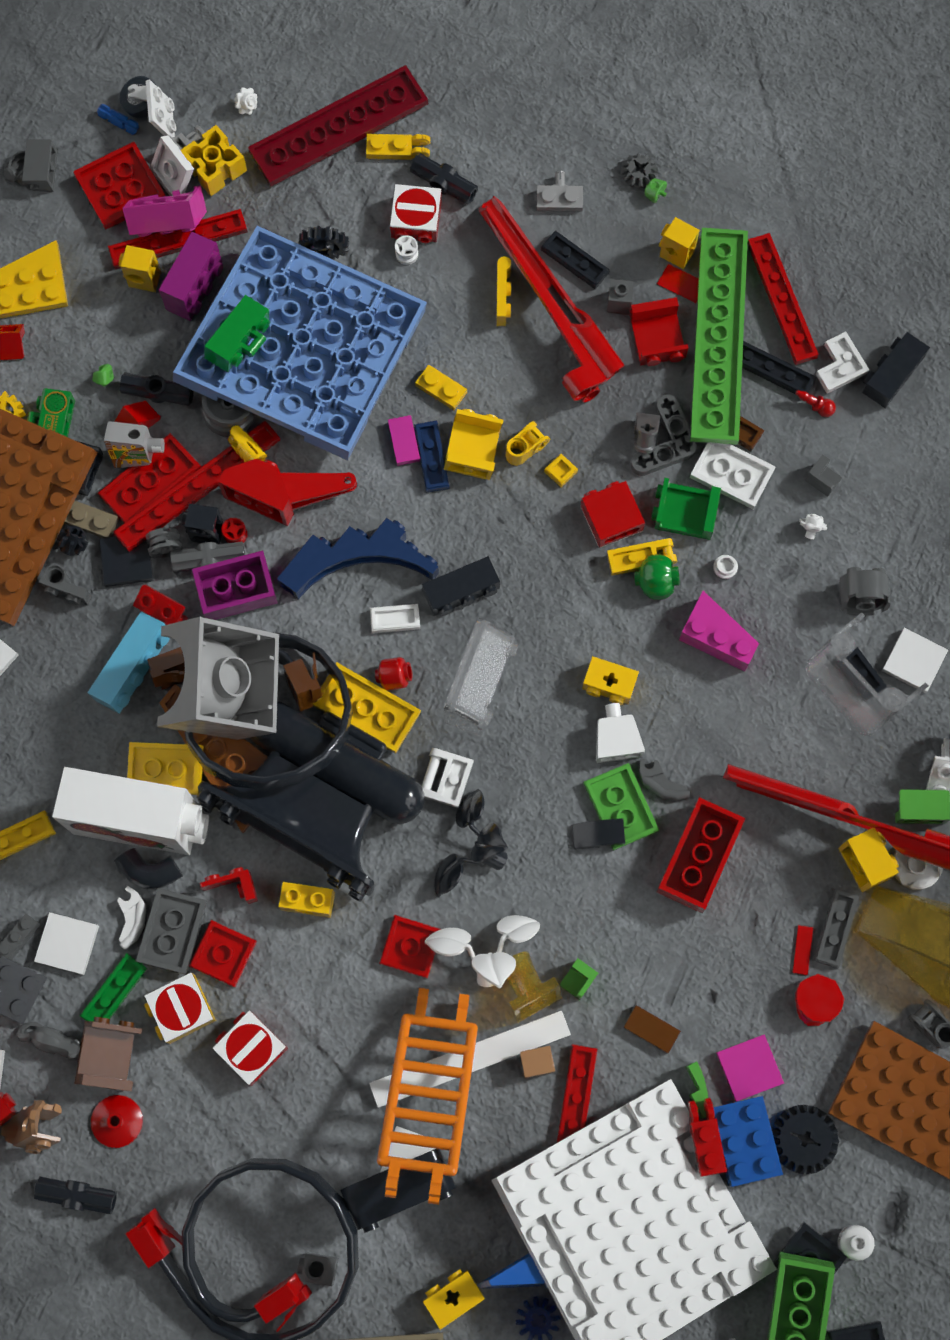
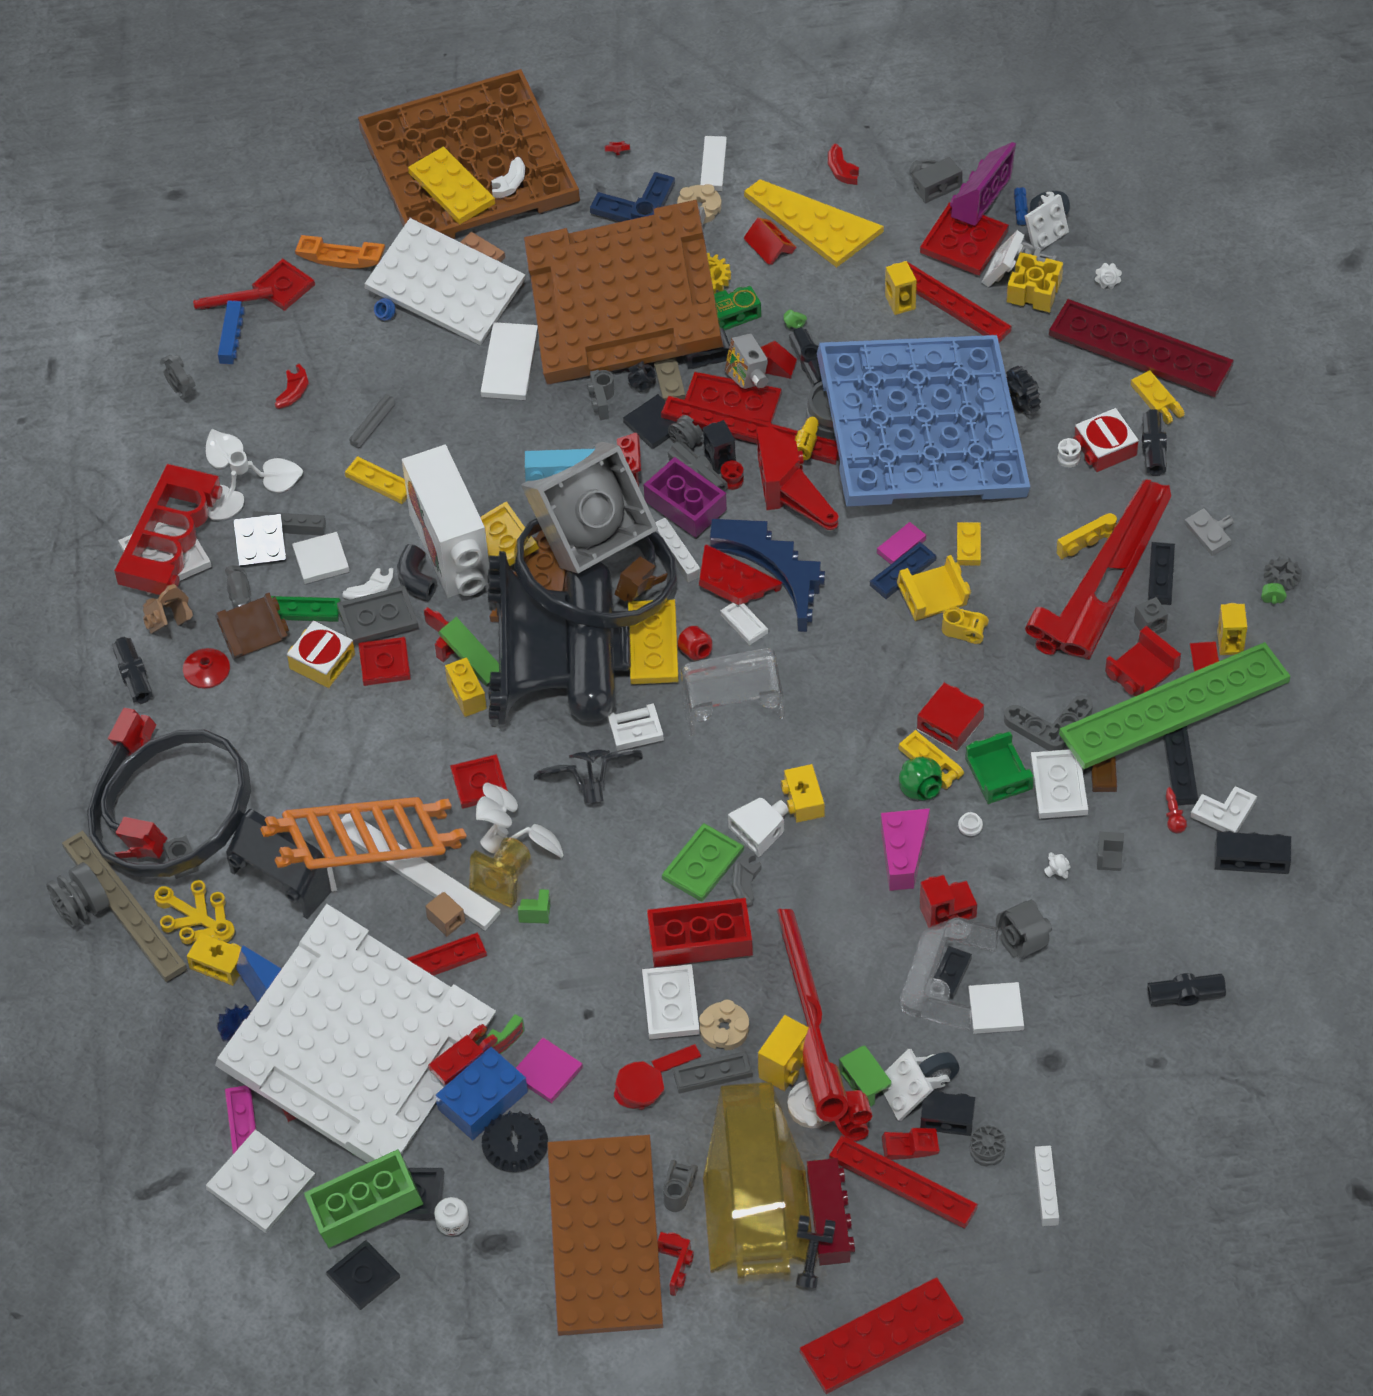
camera: 60 degrees right, 20 degrees down
dark pink wedge [123,185,207,237] -> none
magenta brick [159,232,223,321] -> none
green piece [204,295,270,372] -> none
piece [213,1010,288,1086] -> none
black brick [422,556,500,616] -> none
yellow tile [544,454,578,488] -> none
black slope [573,818,625,849] -> none
reddish brown tile [623,1005,681,1054] -> none
flat silver piece [634,413,660,453] -> none
red plate [747,233,819,365] -> none
none -> yellow plant [154,880,235,944]
none -> bright green tile [438,617,499,686]
none -> white plate [642,964,699,1039]
none -> white piece [655,517,700,583]
none -> red wing [699,544,782,605]
none -> tan plate [699,1000,749,1050]
none -> red brick [920,875,977,932]
none -> magenta slope [950,142,1016,225]

